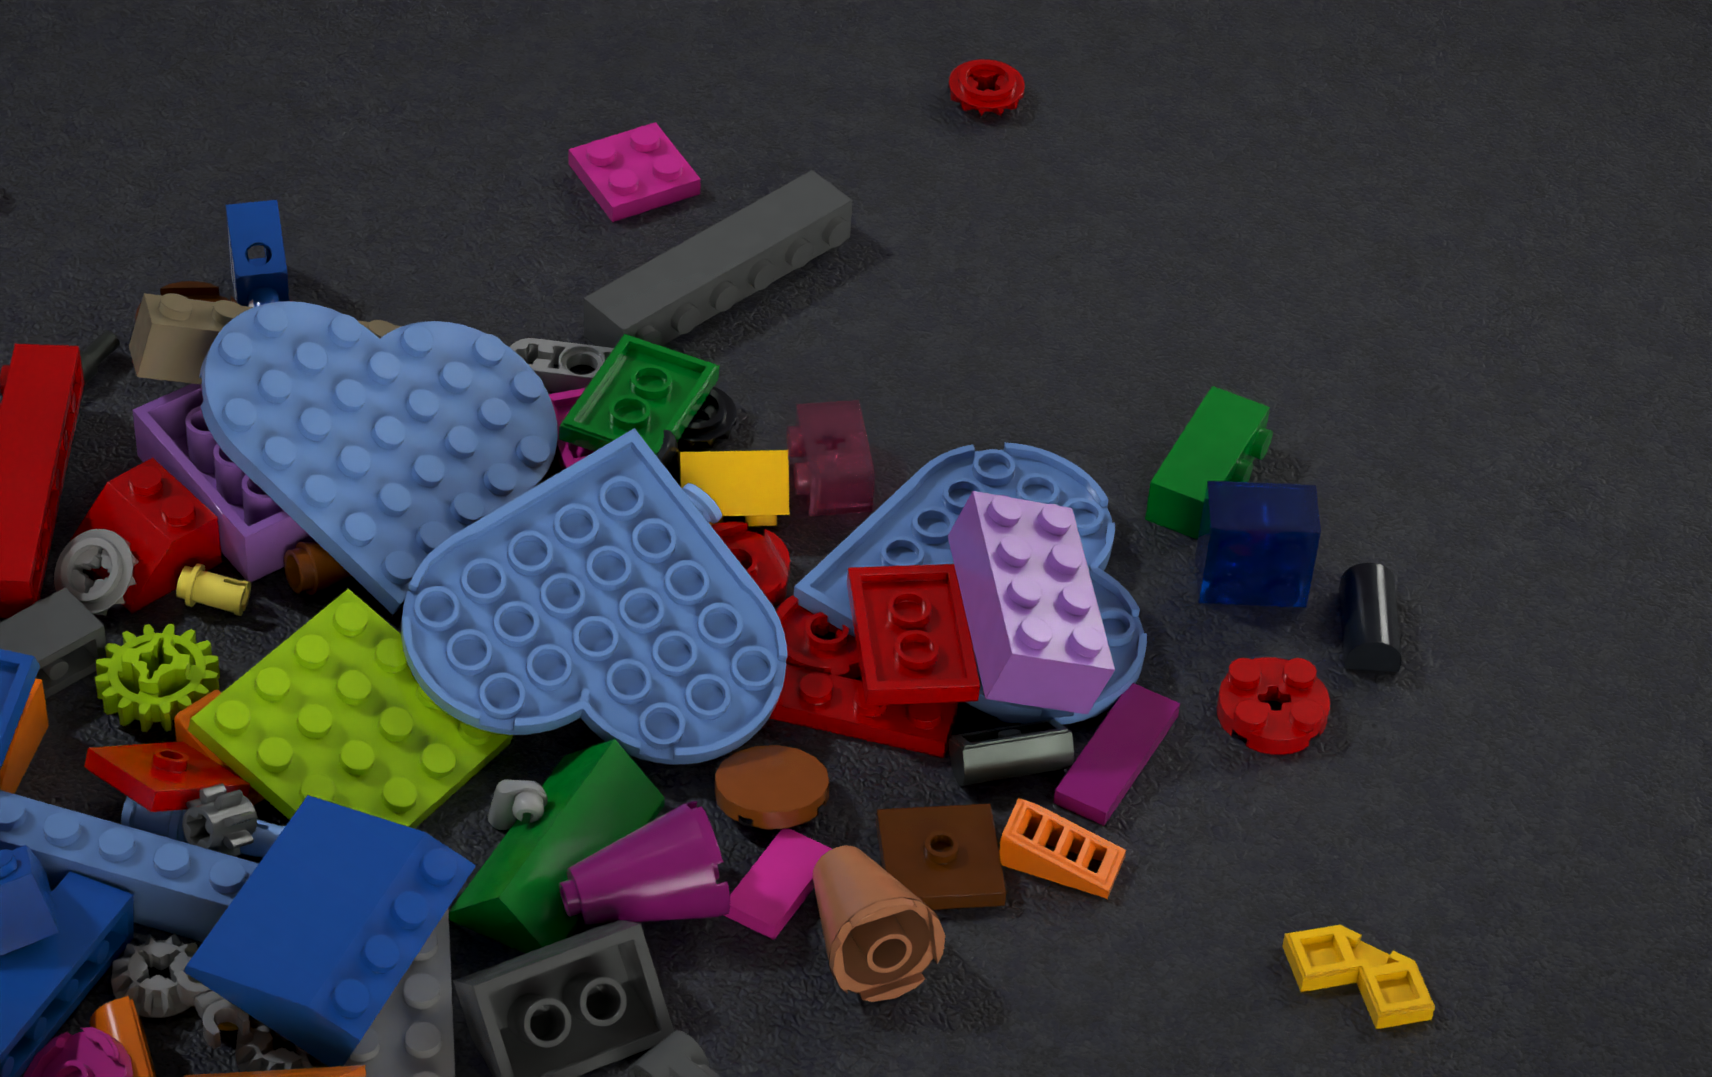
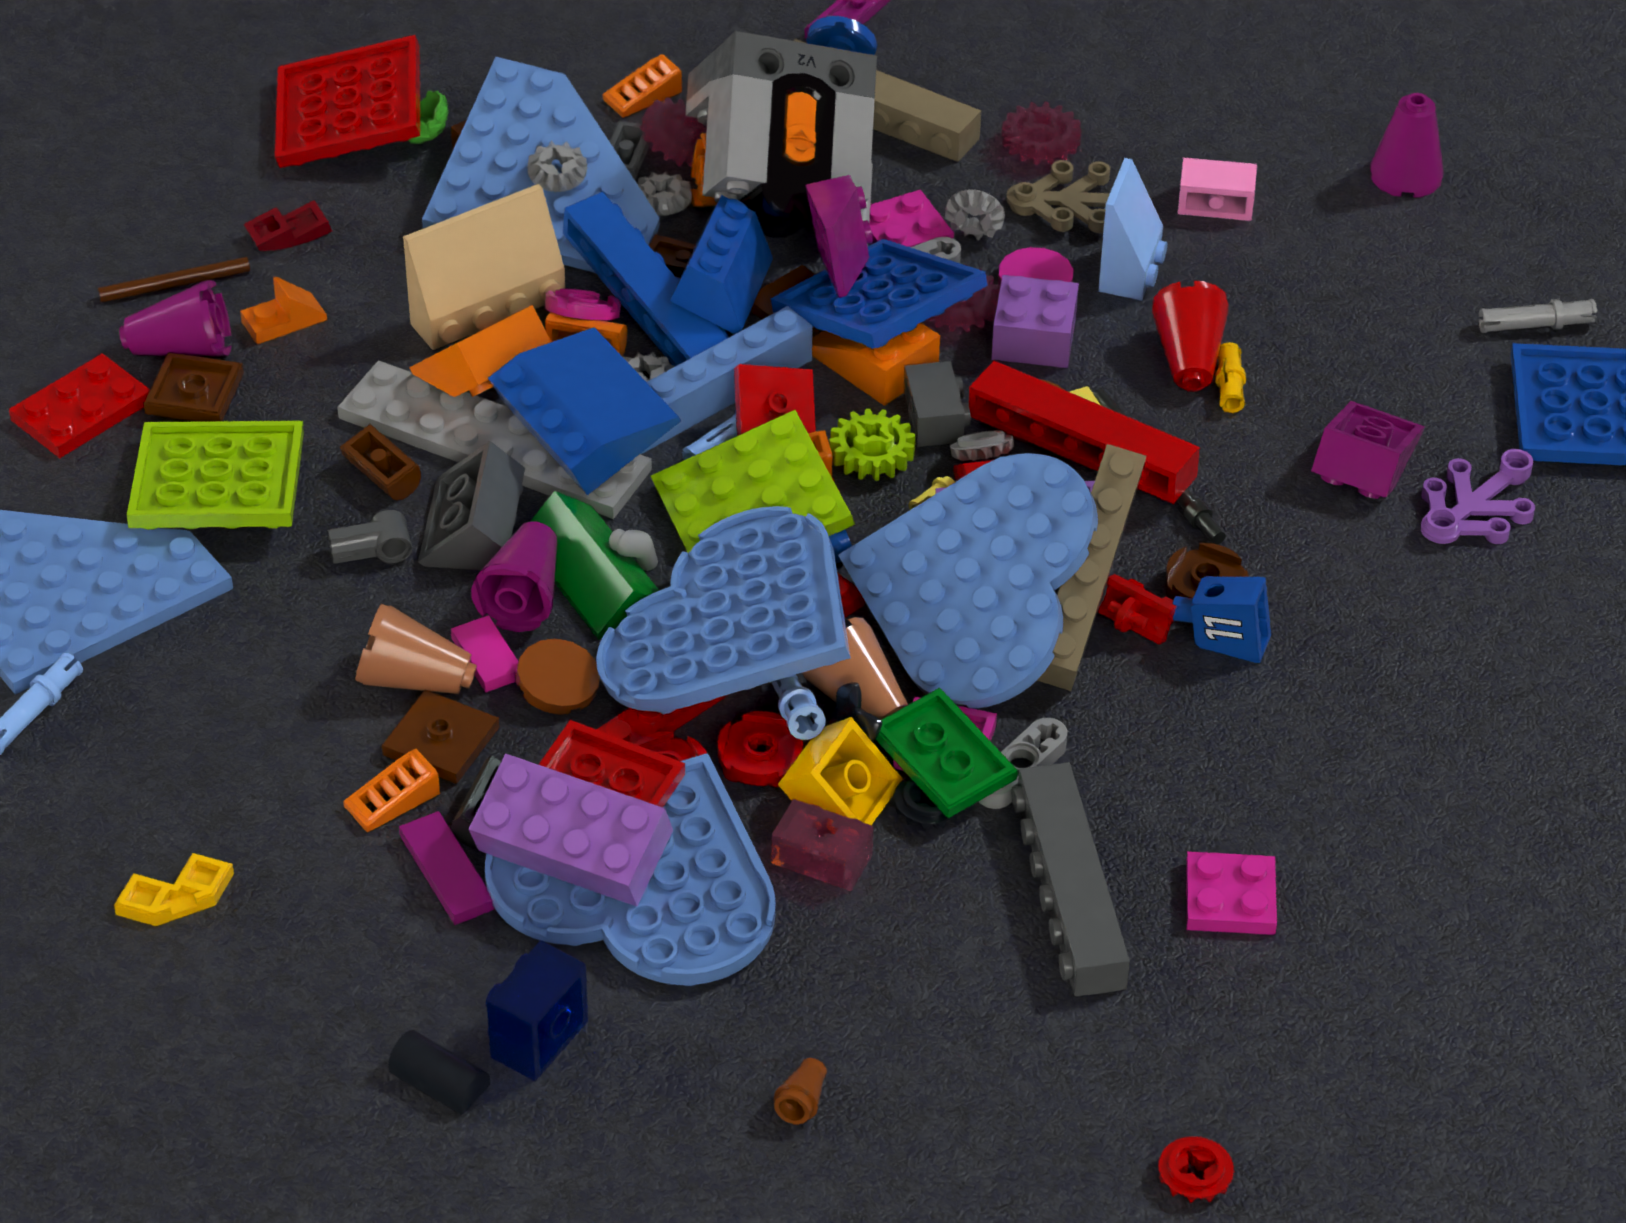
camera: 125 degrees right, 0 degrees up
dark grey gear [183,783,257,856] -> none
green brick [1145,386,1273,542] -> none
red plate [1216,657,1330,755] -> none
none -> dark orange cone [774,1058,827,1124]

